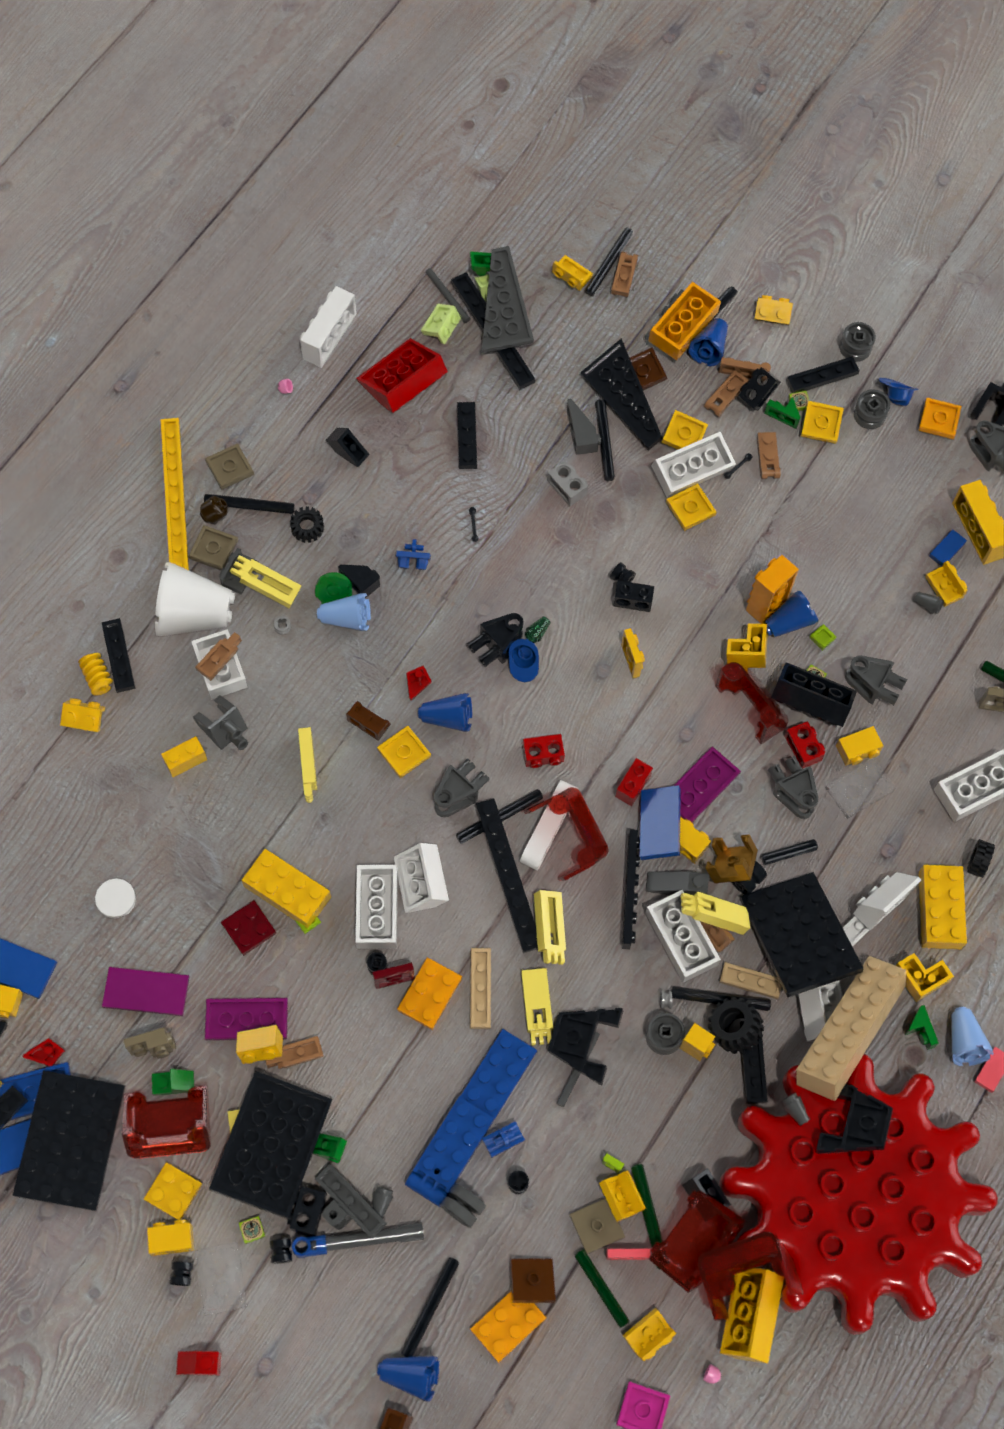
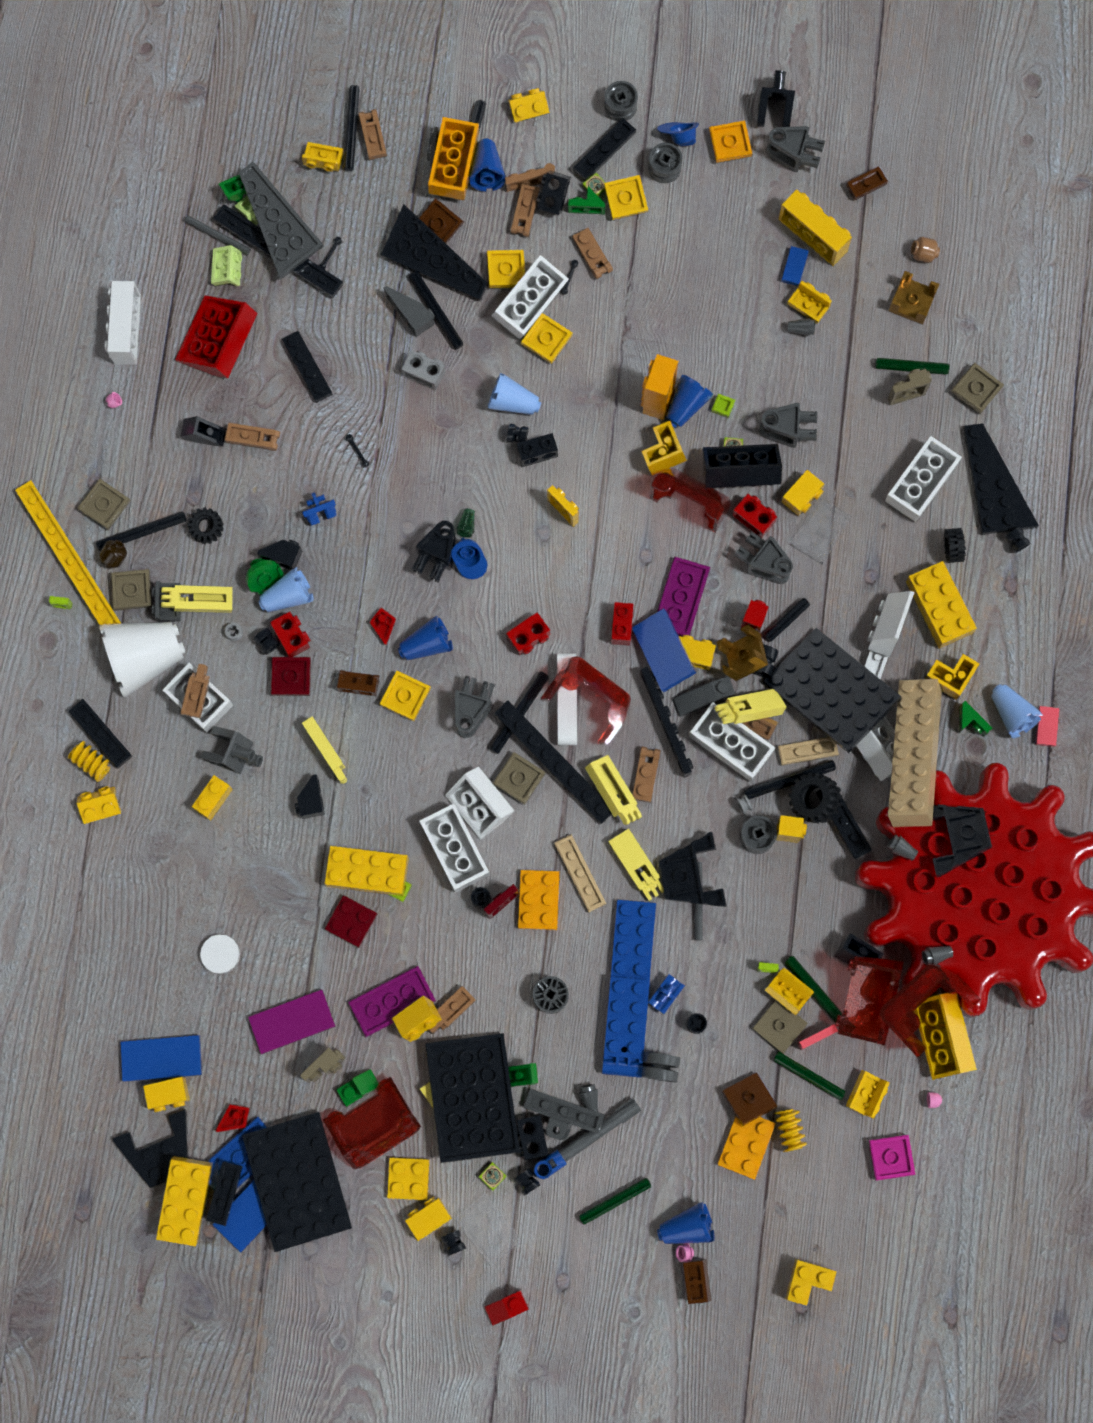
camera: 20 degrees left, 10 degrees up
black axle [402,1257,459,1357] -> none
none -> lime tile [49,596,72,610]
none -> medium nougat plate [225,423,280,451]
none -> black wheel [253,628,280,655]
none -> red brick [270,611,311,657]
none -> dark red plate [271,657,311,696]
none -> black slope [295,774,325,819]
none -> black hinge [319,237,342,269]
none -> light blue cone [488,373,541,415]
none -> dark tan plate [492,752,546,805]
none -> dark grey wheel [533,976,569,1014]
none -> dark green axle [579,1178,651,1225]
none -> medium nougat plate [633,746,661,803]
none -> bright pink plate [676,1243,694,1262]
none -> red brick [740,600,769,632]
none -> yellow piece [774,1109,807,1153]
none -> dark grey cone [921,945,953,967]

